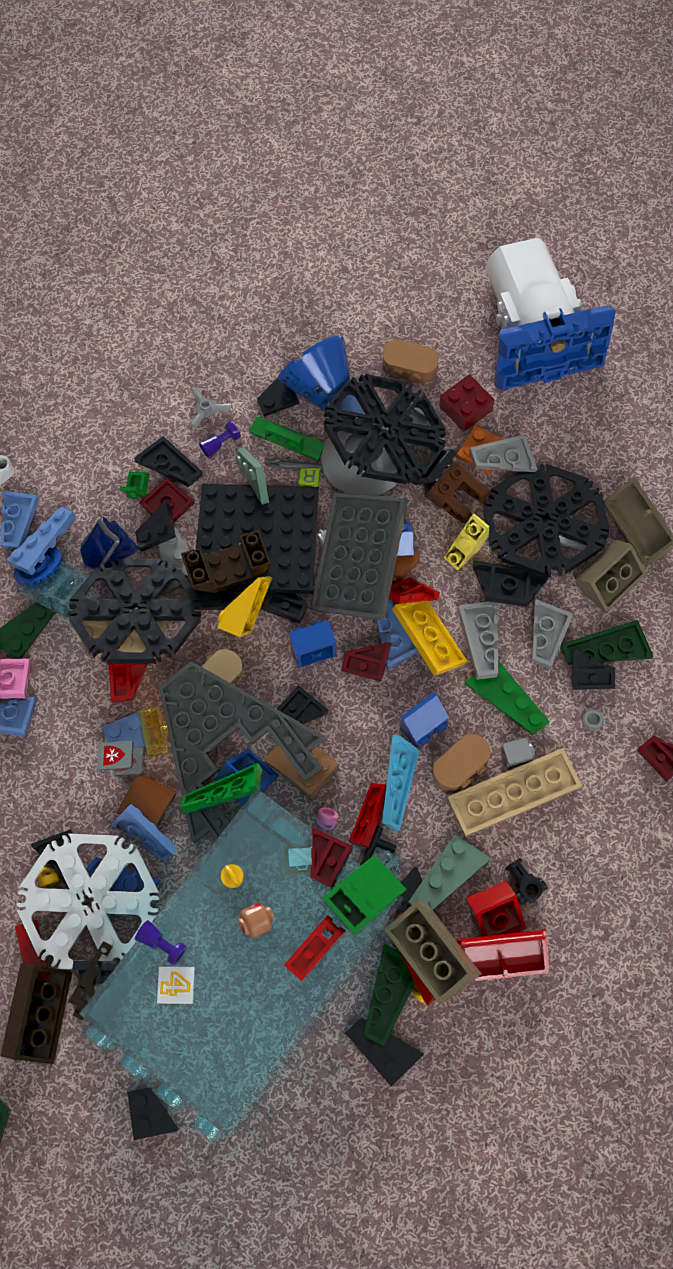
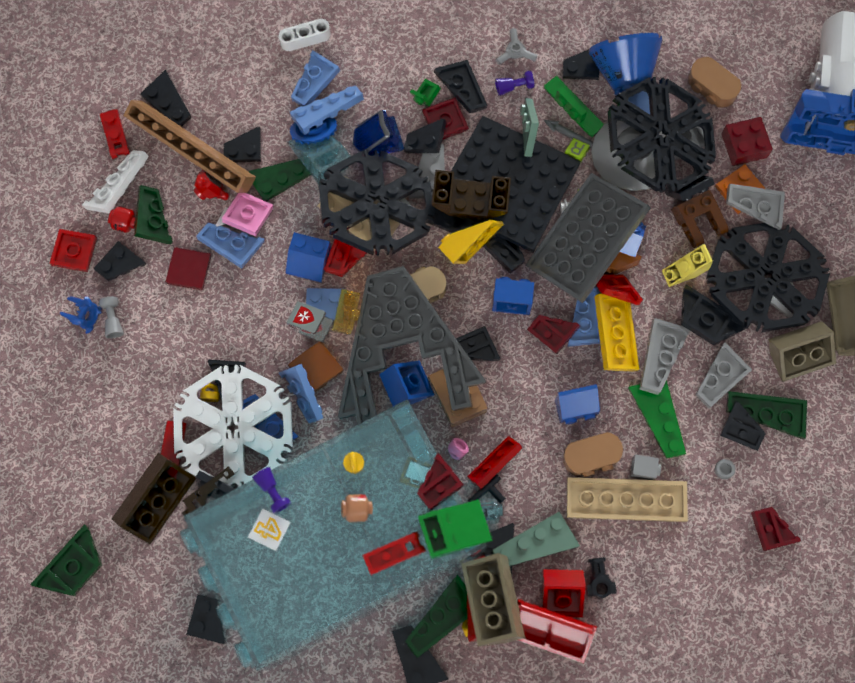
camera: 25 degrees right, 5 degrees up
green wing [180,763,262,814] -> none
medium azure wing [382,735,420,831] -> none
none -> blue slope [285,232,332,283]

